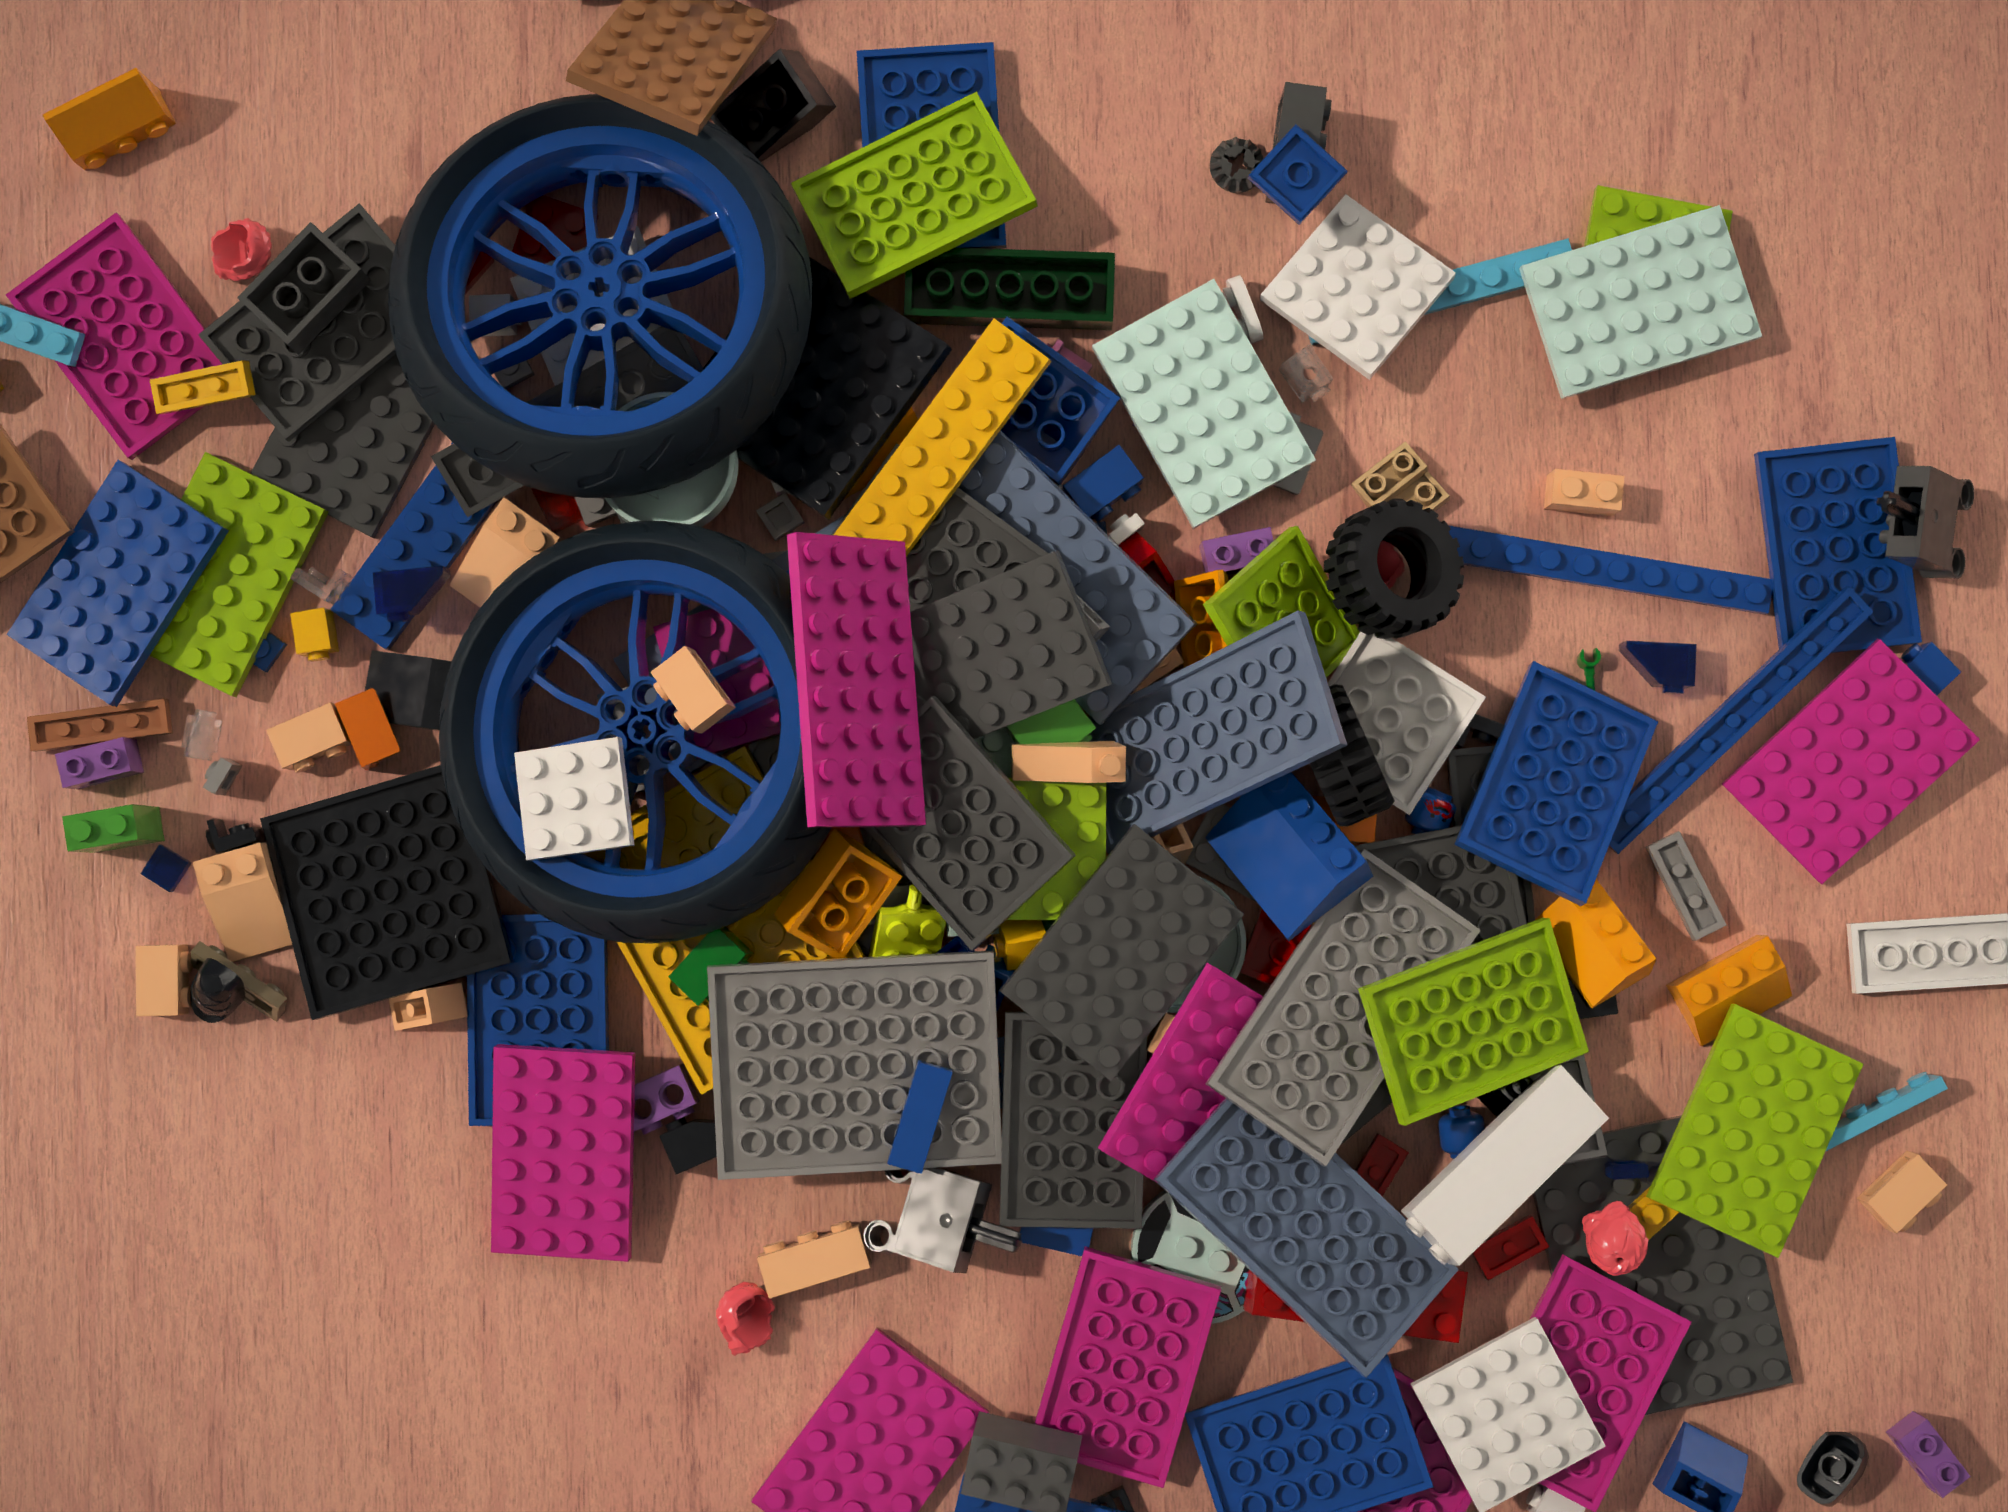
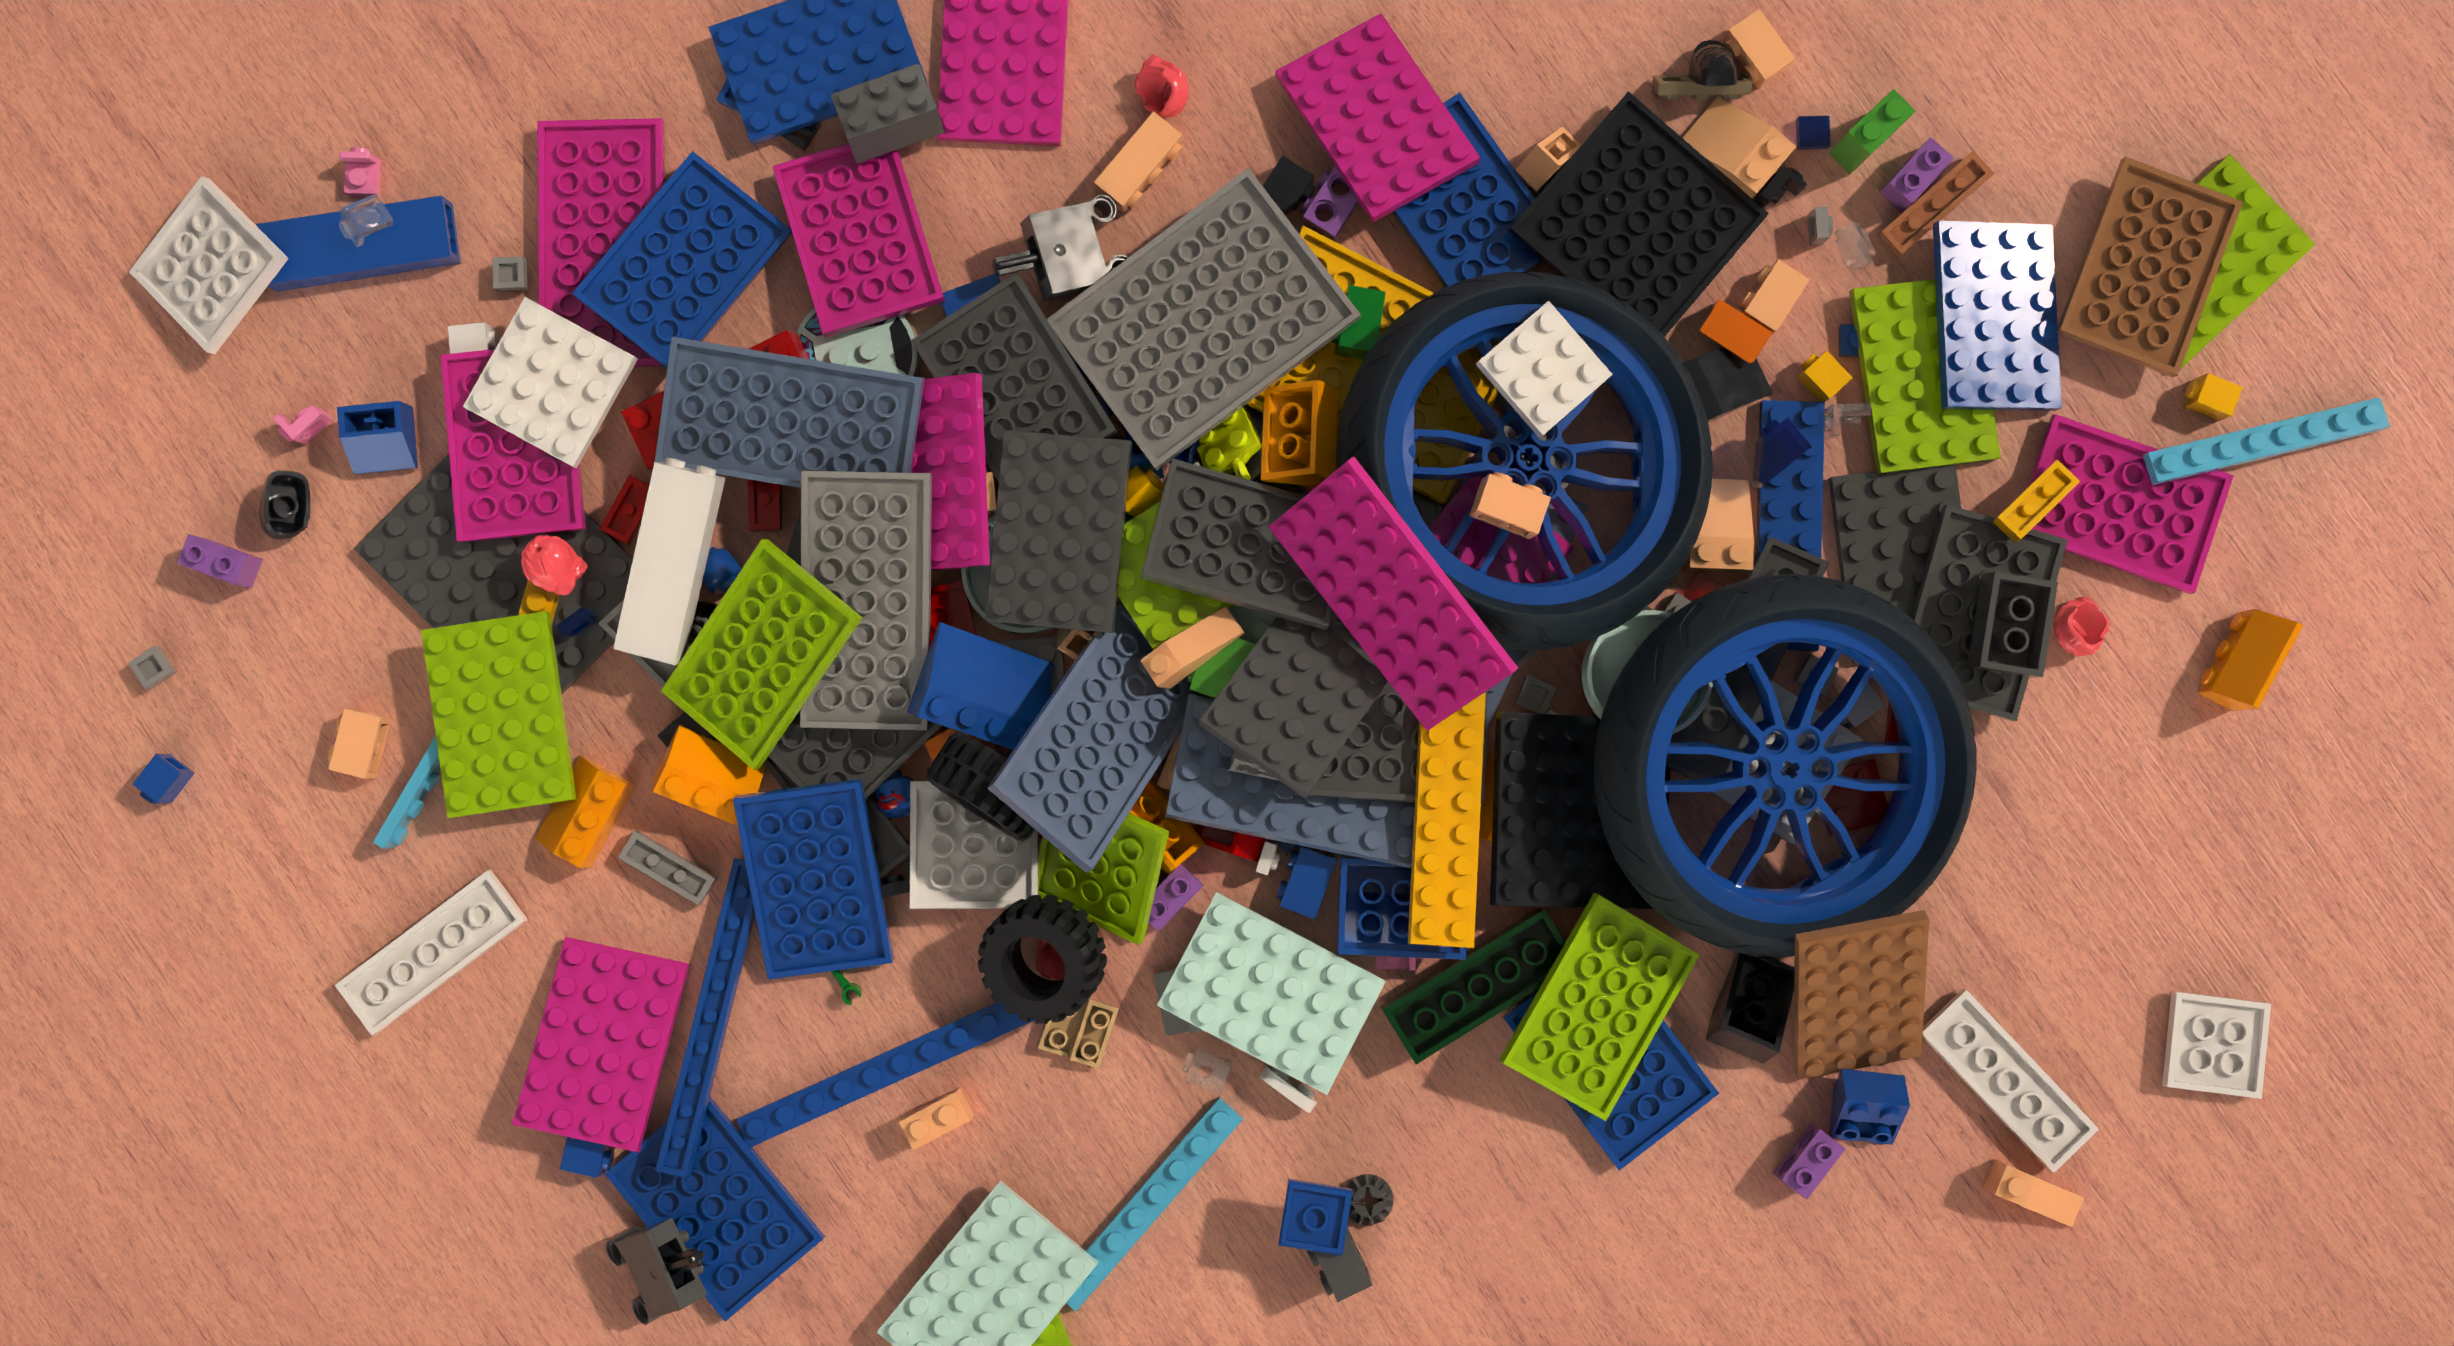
camera: 145 degrees right, 0 degrees up
blue tile [887,1060,953,1174] -> none
white plate [1260,194,1456,380] -> none
clear blue slope [1619,641,1697,694] -> none

